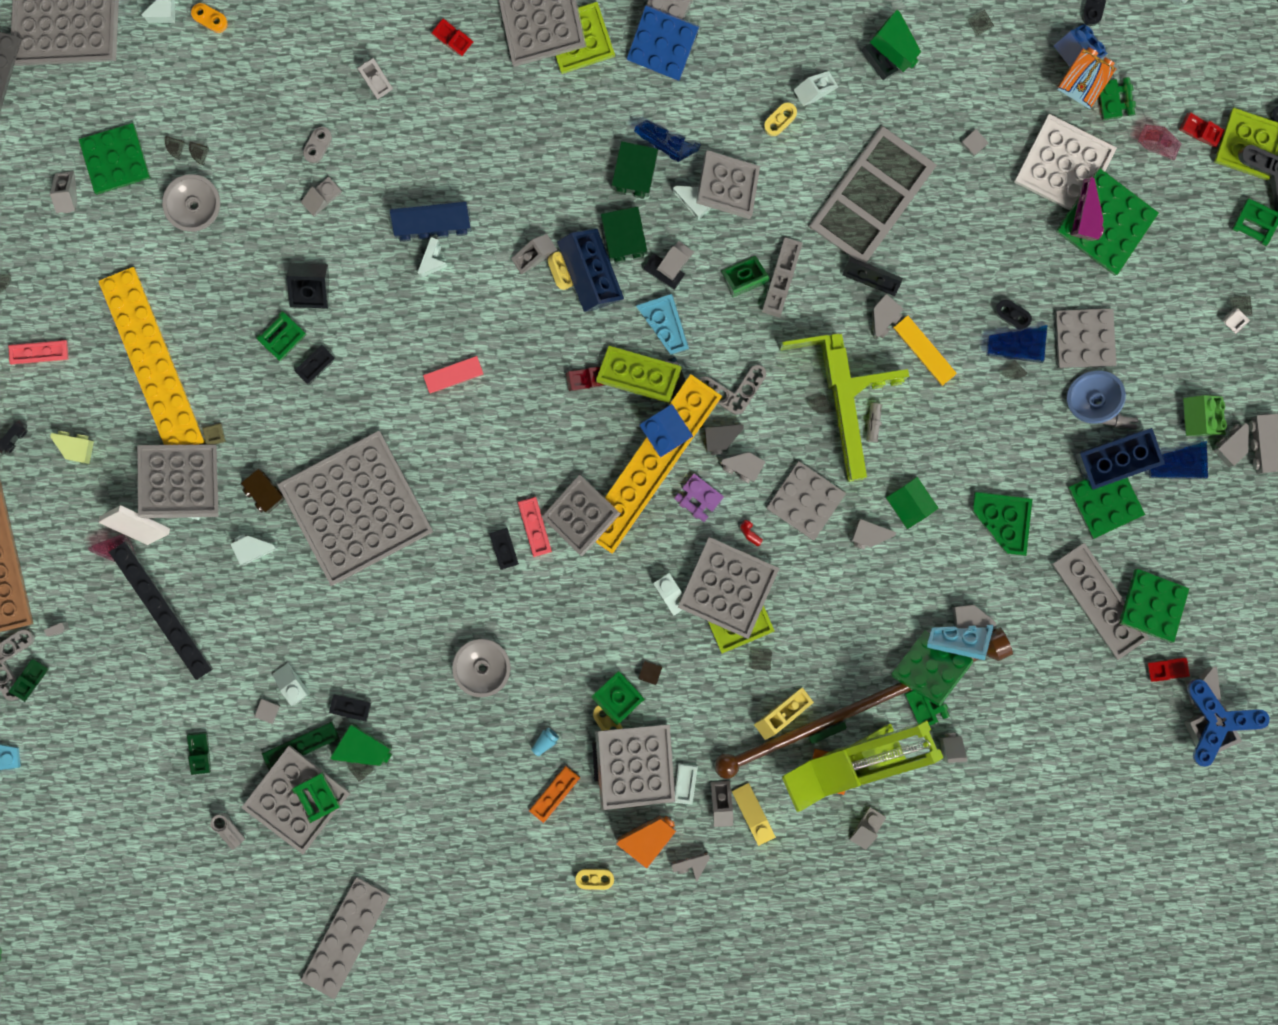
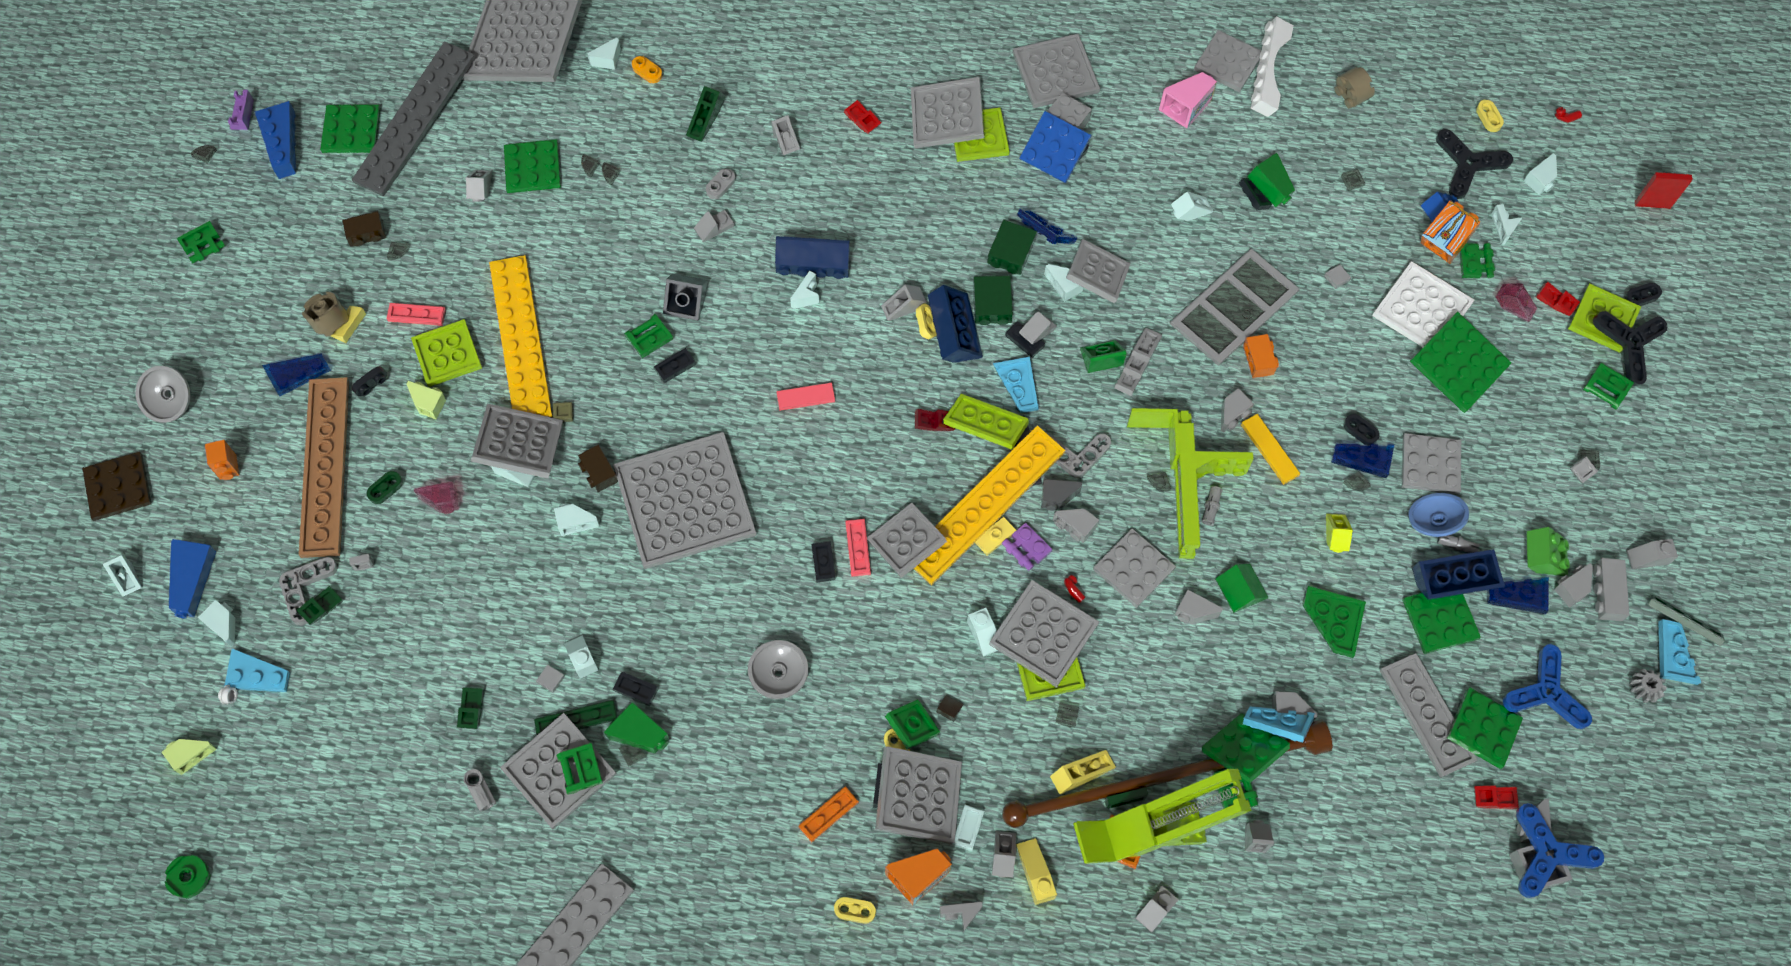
camera: 15 degrees right, 20 degrees down
white tile [98,505,170,545] -> none
black plate [109,541,213,680] -> none
light grey dish [162,174,221,232] -> none
medium azure cone [531,728,559,756] -> none
blue slope [640,404,693,458] -> none
light yellow plate [764,103,797,136] -> none
black plate [842,257,903,296] -> none
magenta slope [1071,177,1104,241] -> none
none -> dark green plate [366,471,403,504]
none -> lime plate [411,319,482,387]
none -> dark green slope [685,86,726,142]
none -> light yellow plate [975,517,1016,556]
none -> orange brick [1243,334,1279,378]
none -> neon yellow slope [1326,513,1353,553]
none -> light aqua slope [1491,204,1522,245]
none -> blue piece [1503,644,1592,729]

